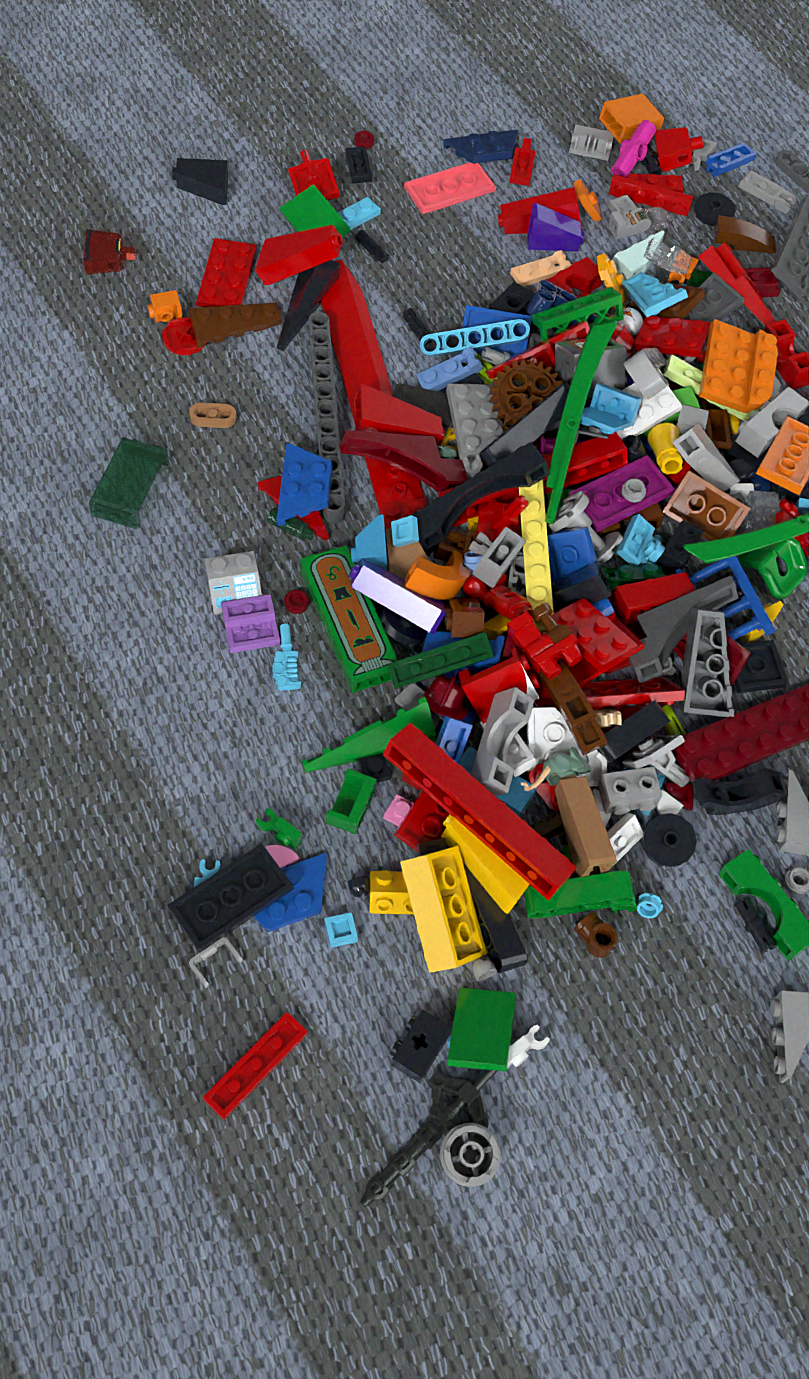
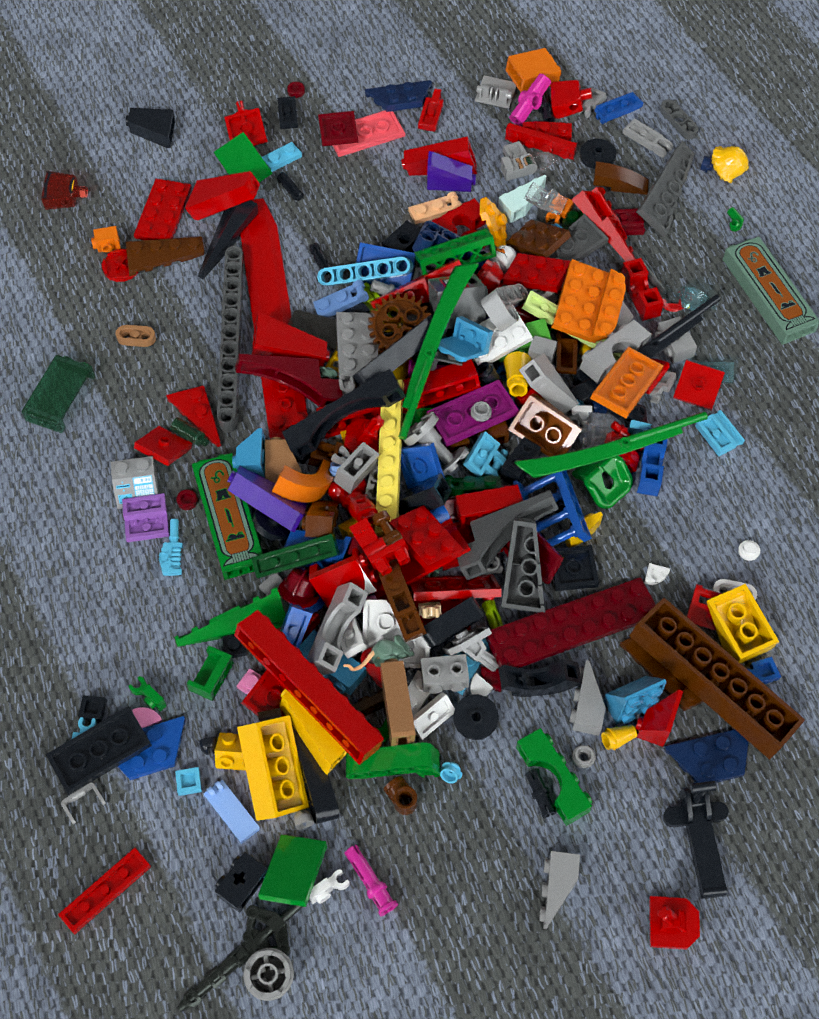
camera: 10 degrees right, 0 degrees up
blue wing [277,444,333,526] -> none
medium azure plate [391,515,419,547] -> none
orange plate [574,179,602,221] -> none
medium azure wing [622,272,688,317] -> none
medium azure plate [643,540,665,563] -> none
none -> black plate [78,695,107,722]
none -> red plate [134,426,193,466]
none -> light blue hinge [203,780,260,844]
none -> dark red plate [318,111,358,146]
none -> dark pink pin [344,845,398,917]

